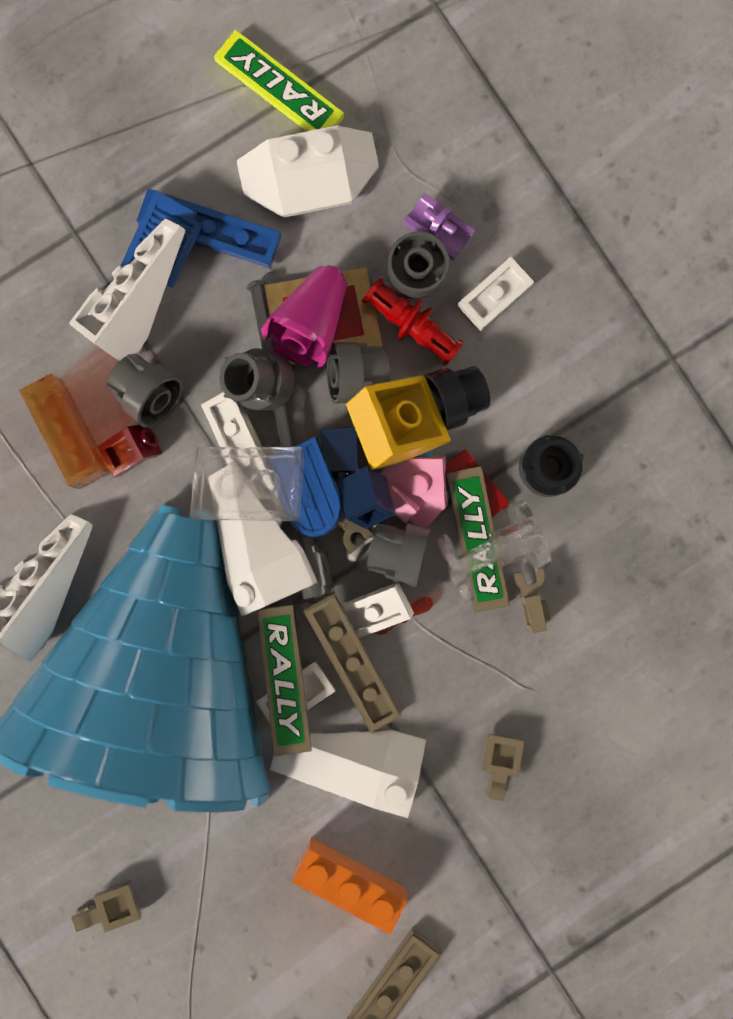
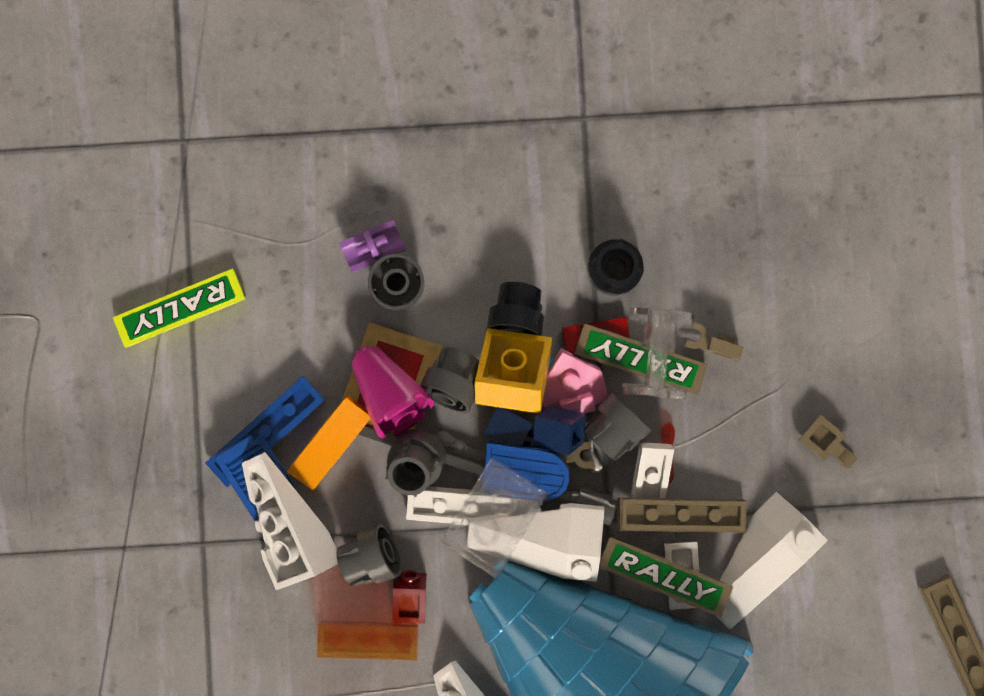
camera: 55 degrees left, 0 degrees up
white wedge [237,125,379,218] -> none
orange brick [292,838,407,935] -> none
red piece [361,276,464,367] -> none
white plate [458,257,534,332] -> none
none -> light orange tile [287,395,370,491]

